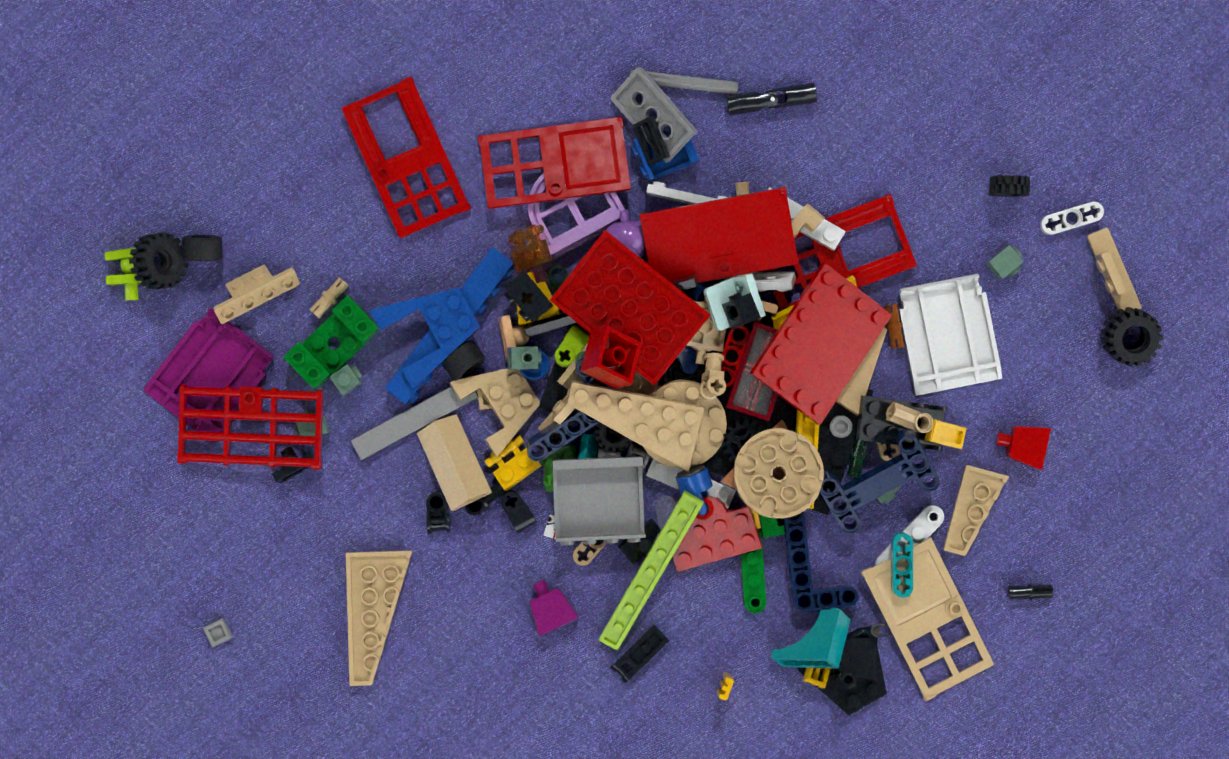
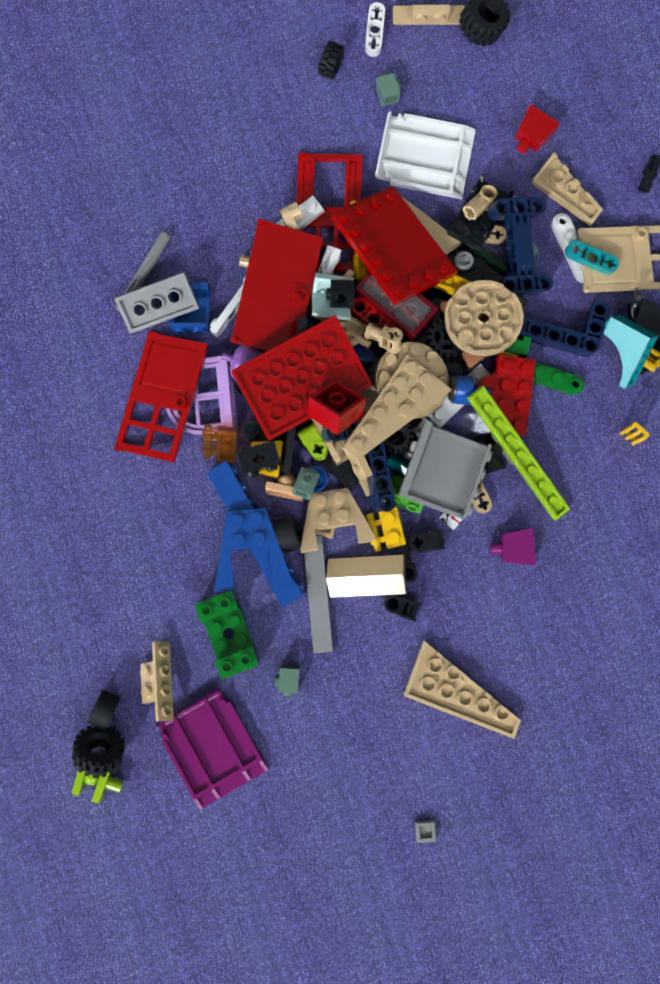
camera: 70 degrees left, 5 degrees down
red door [177,384,323,470] -> none
black tile [272,447,315,484] -> none
tan pin [309,277,349,319] -> none
sand green brick [329,364,363,395] -> none
red door [341,76,472,239] -> none
black plate [610,624,670,683] -> none
black tile [632,116,670,166] -> none
black piece [727,83,817,116] -> none
dark orange pin [884,303,905,349] -> none
yellow tile [925,419,967,449] -> none

